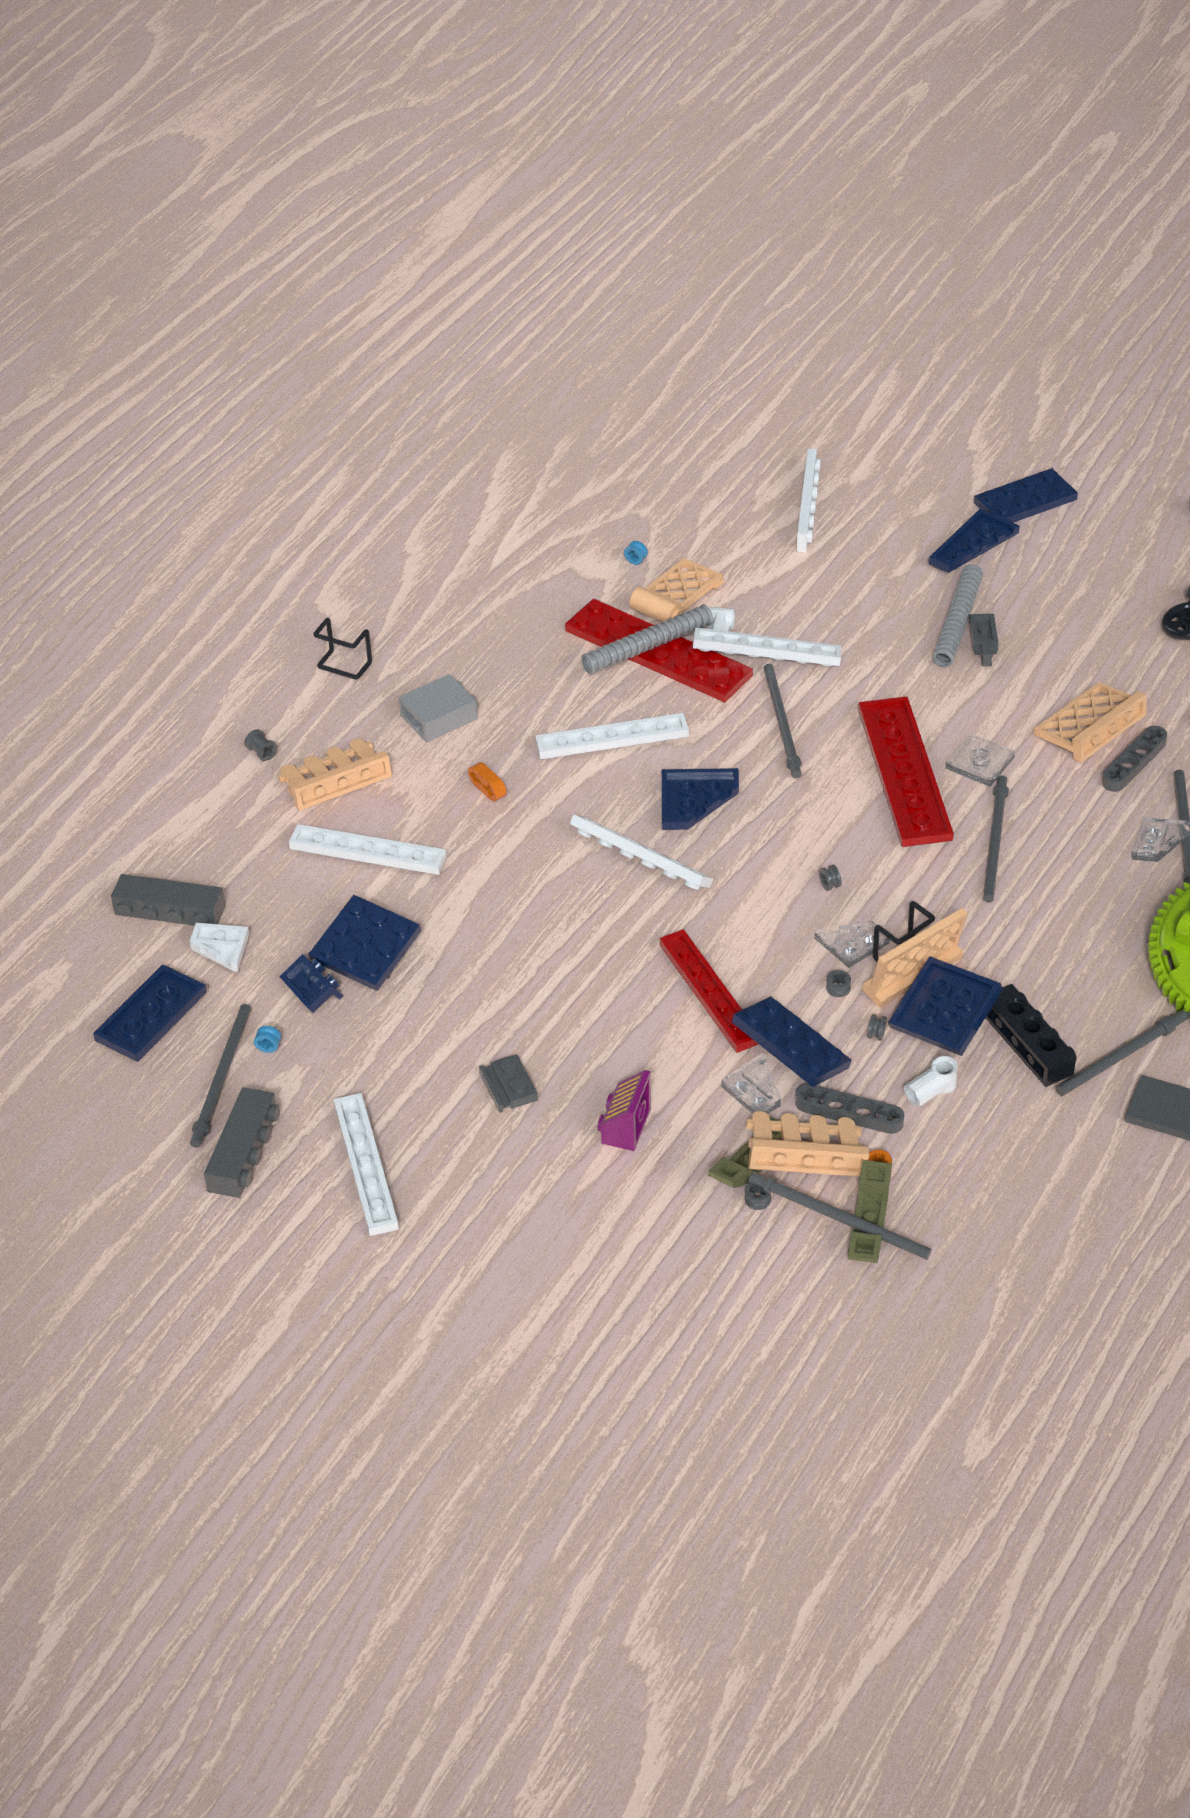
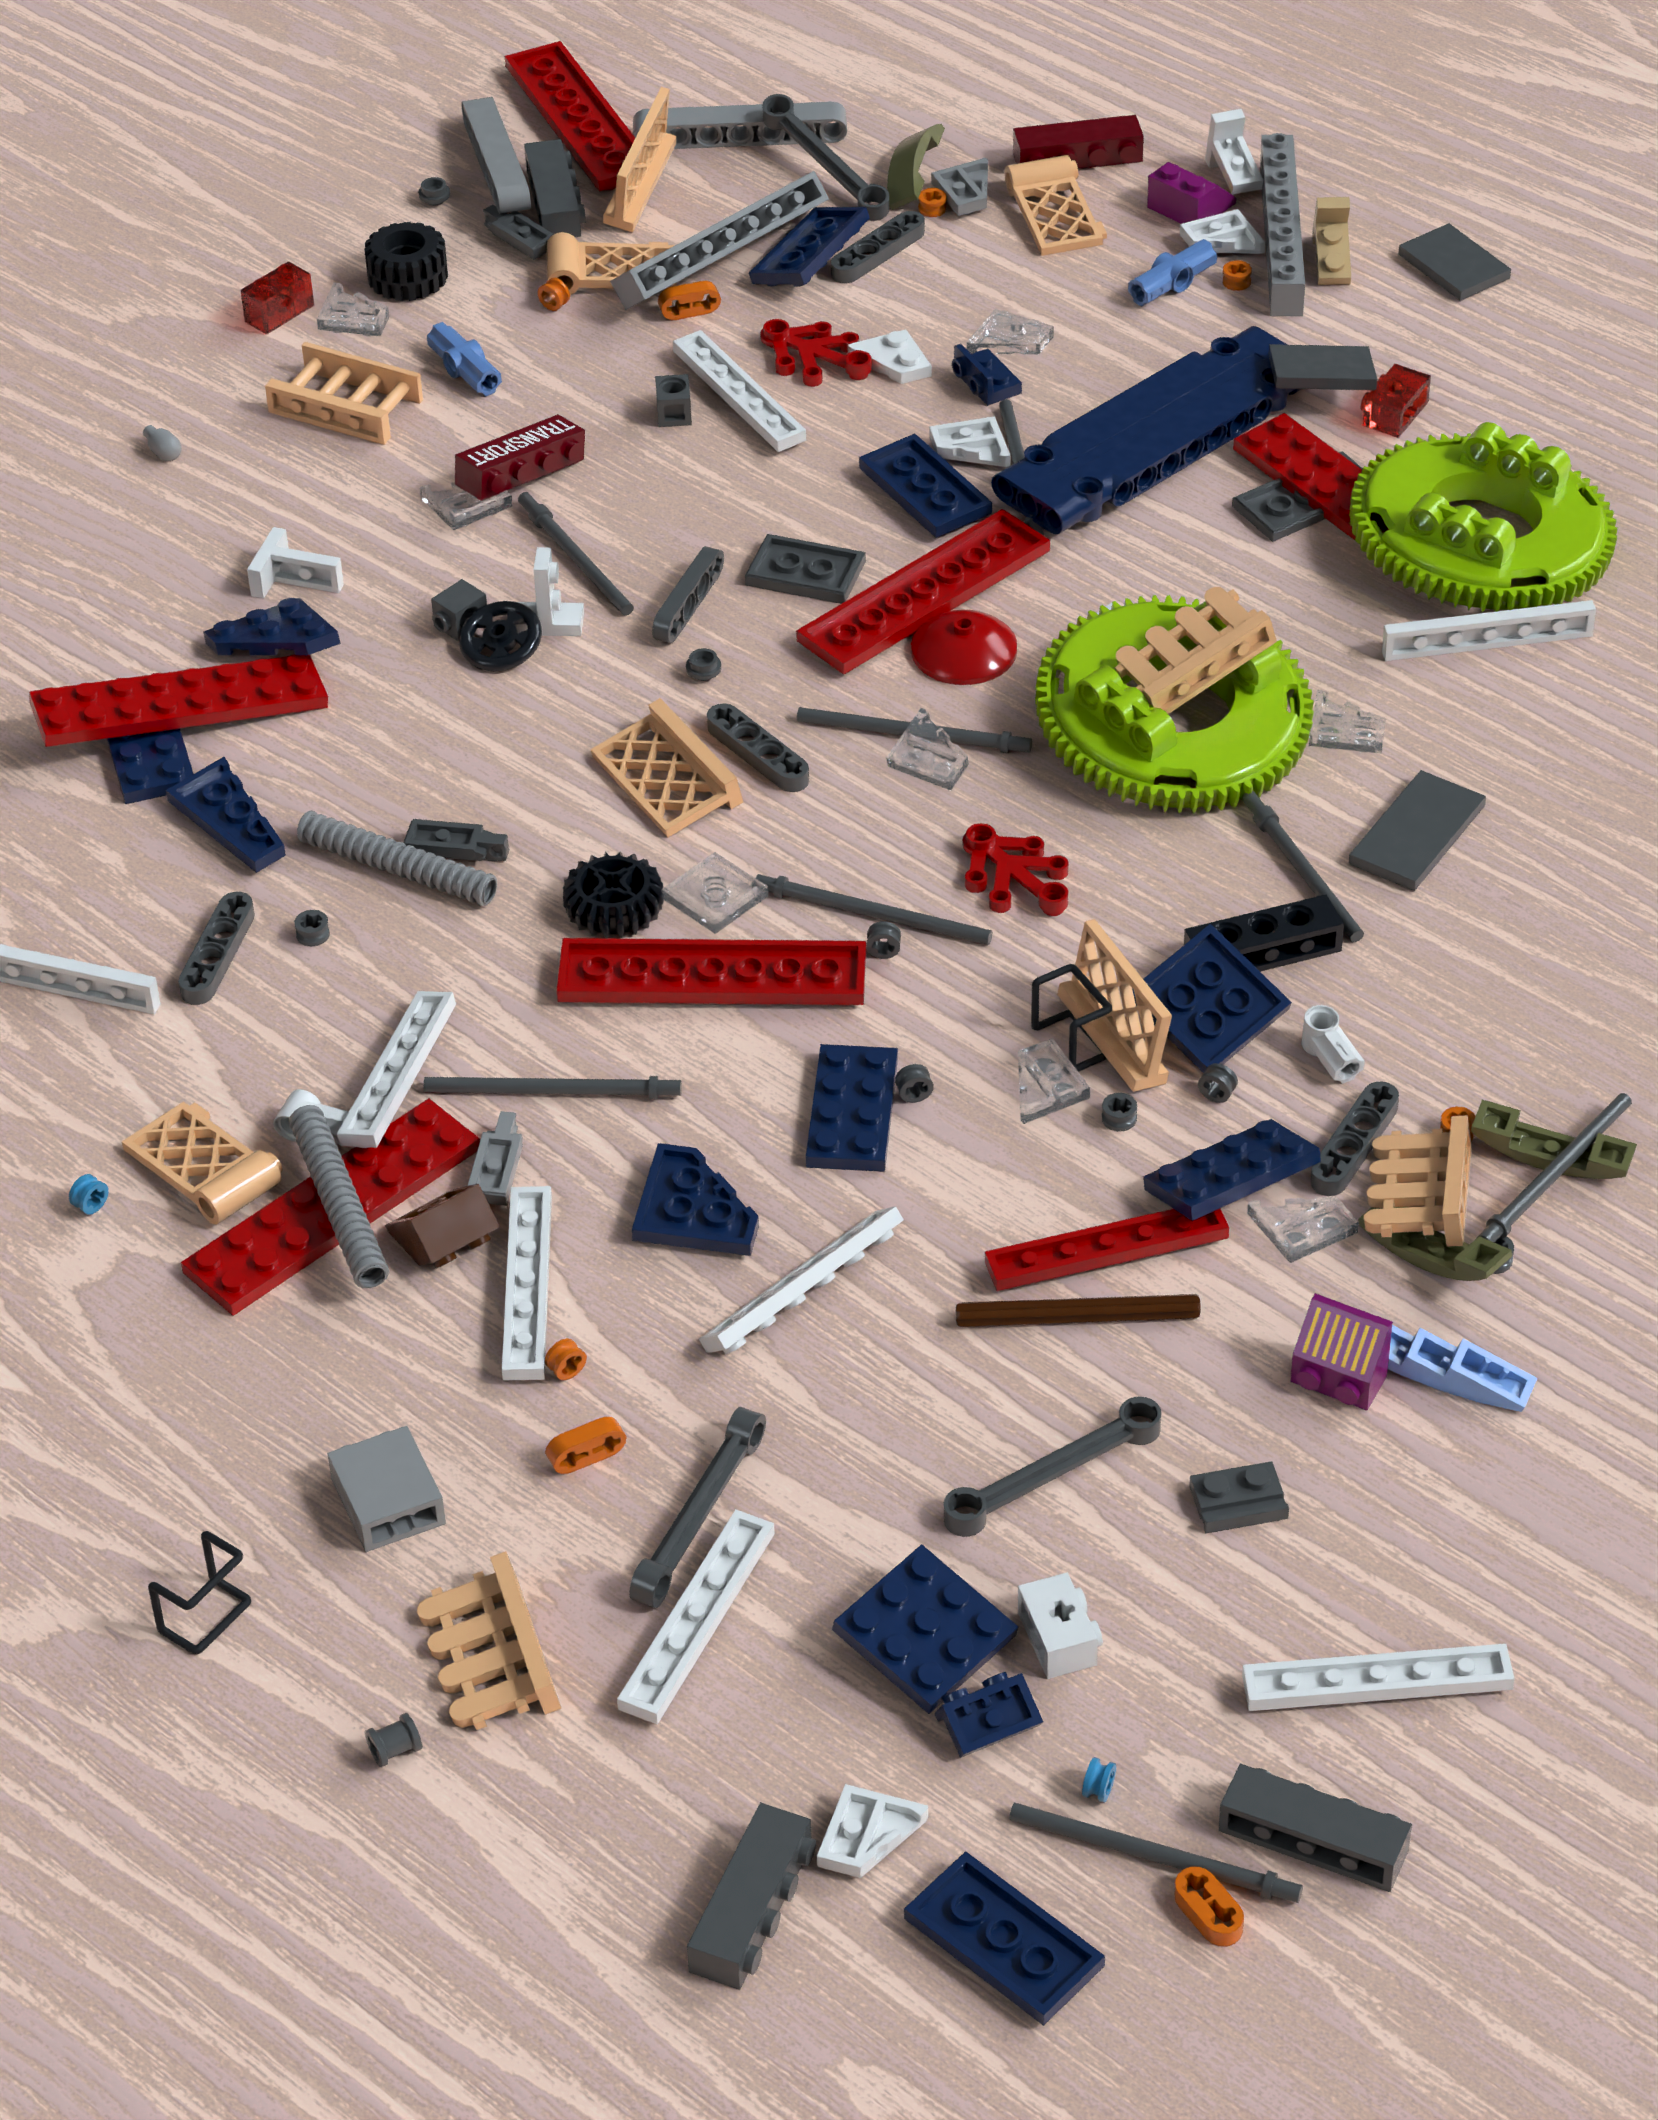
camera: 80 degrees left, 0 degrees up
none -> red plate [29,654,328,747]
none -> dark grey beam [178,891,255,1005]
none -> dark blue plate [203,598,341,655]
none -> dark grey bush [294,910,330,947]
none -> reddish brown slope [385,1184,500,1268]
none -> light grey hinge [468,1111,523,1206]
none -> orange bush [545,1338,587,1380]
none -> black gear [563,851,664,938]
none -> dark grey piece [629,1407,766,1608]
none -> dark blue plate [806,1044,898,1172]
none -> dark grey bush [866,921,901,959]
none -> dark grey piece [944,1397,1161,1537]
none -> reddish brown axle [955,1294,1201,1327]
none -> red plant [962,823,1069,916]
none -> white brick [1018,1572,1103,1679]
none -> orange beam [1174,1867,1244,1946]
none -> light blue slope [1388,1325,1537,1412]

